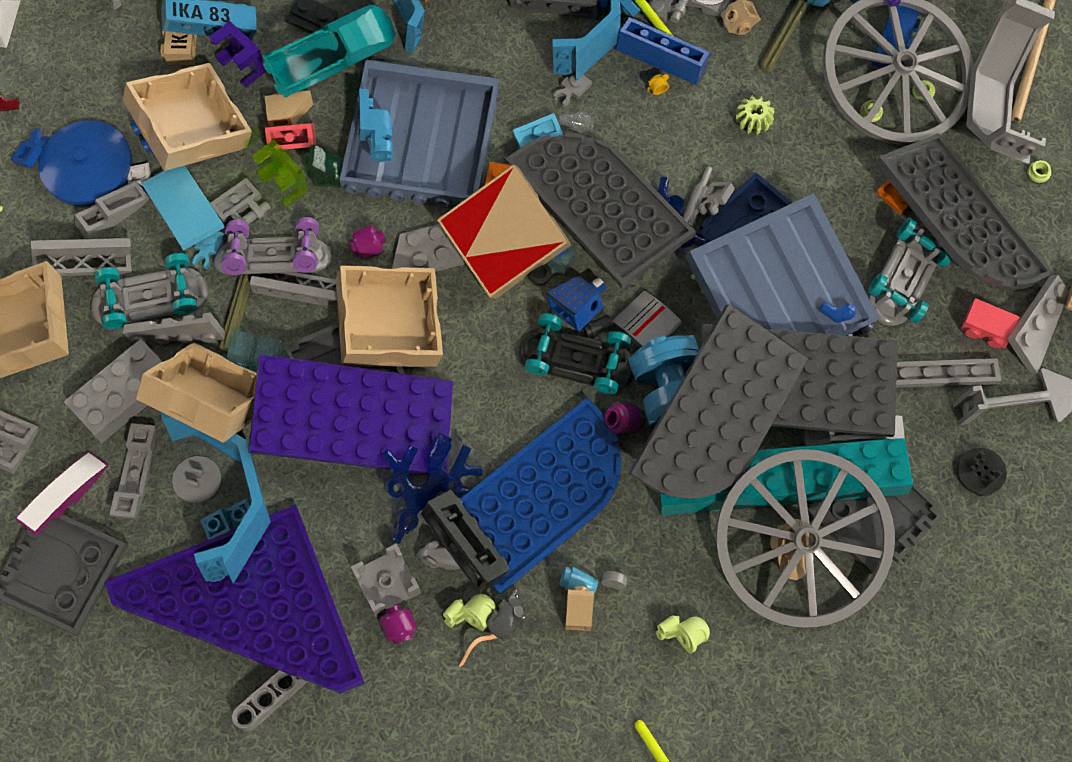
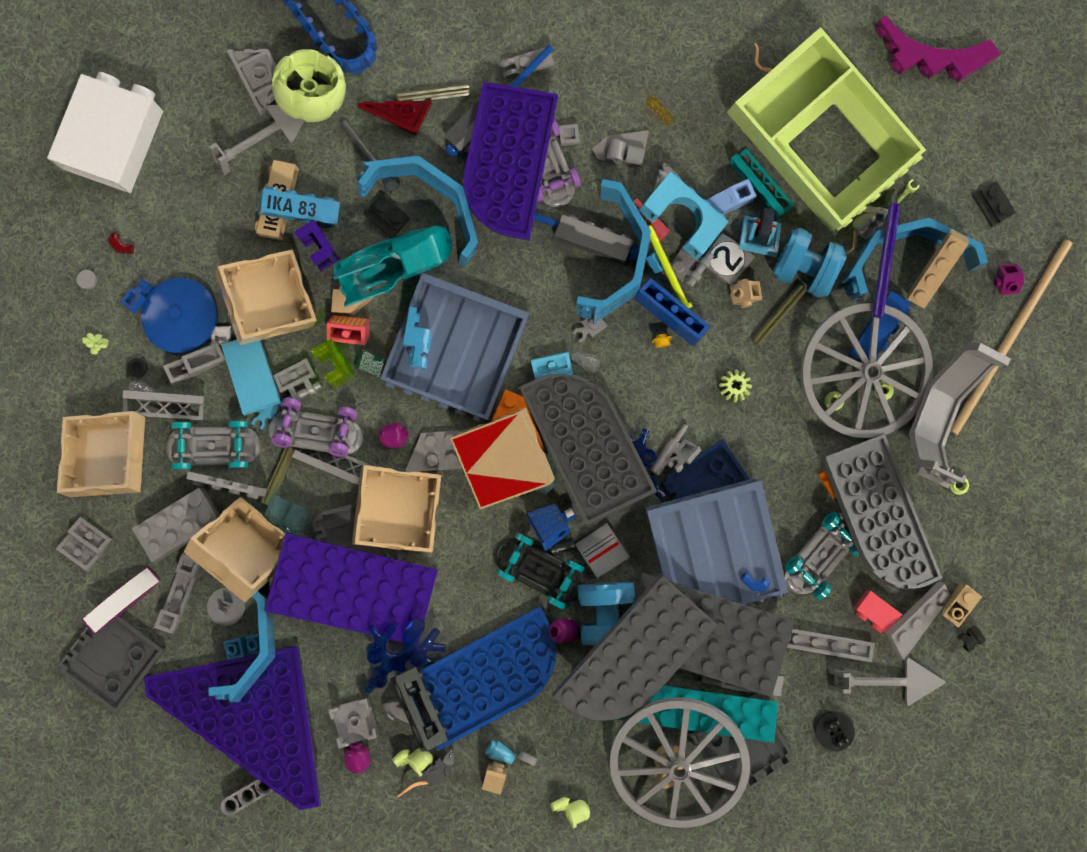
camera: 15 degrees right, 15 degrees up
none -> pearl dark grey tile [127,358,148,377]

